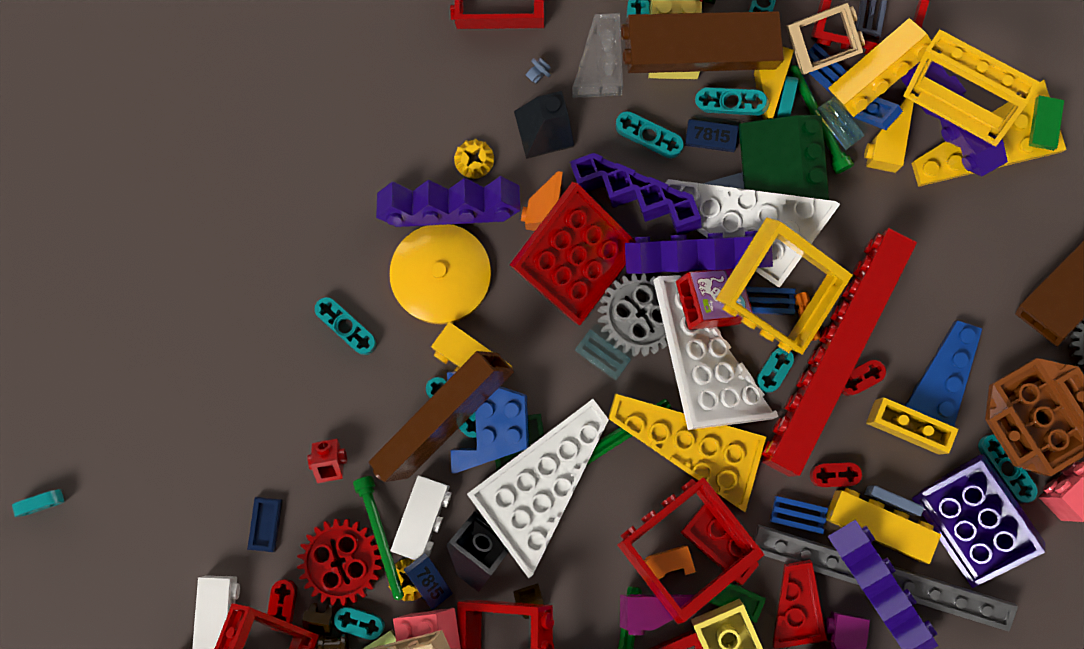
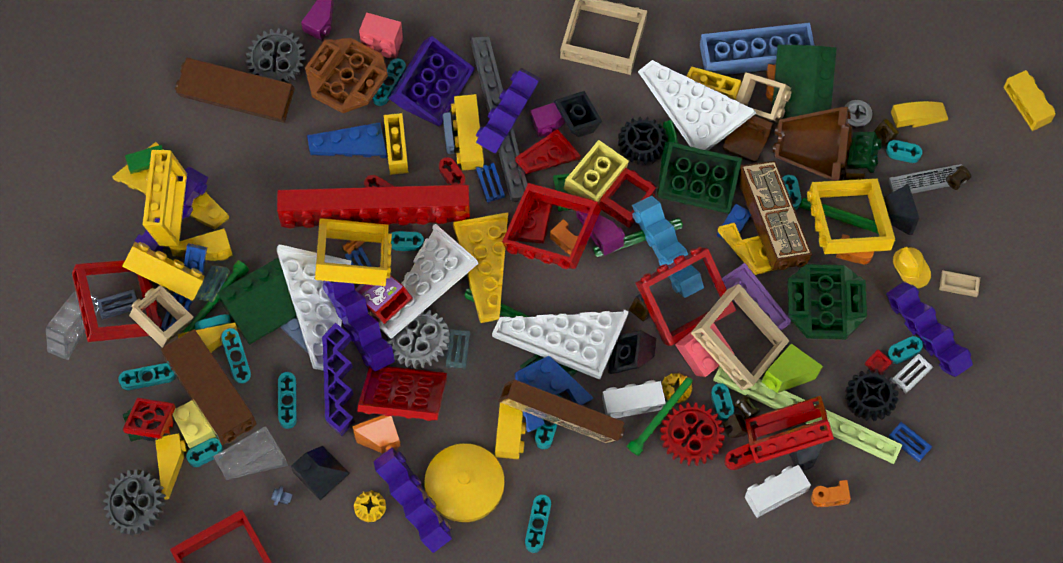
camera: 125 degrees left, 15 degrees down
dark blue tile [247,497,282,552] -> none
red brick [307,439,347,483] -> none
dark blue tile [404,553,453,610] -> none
dark blue tile [685,119,738,152] -> none

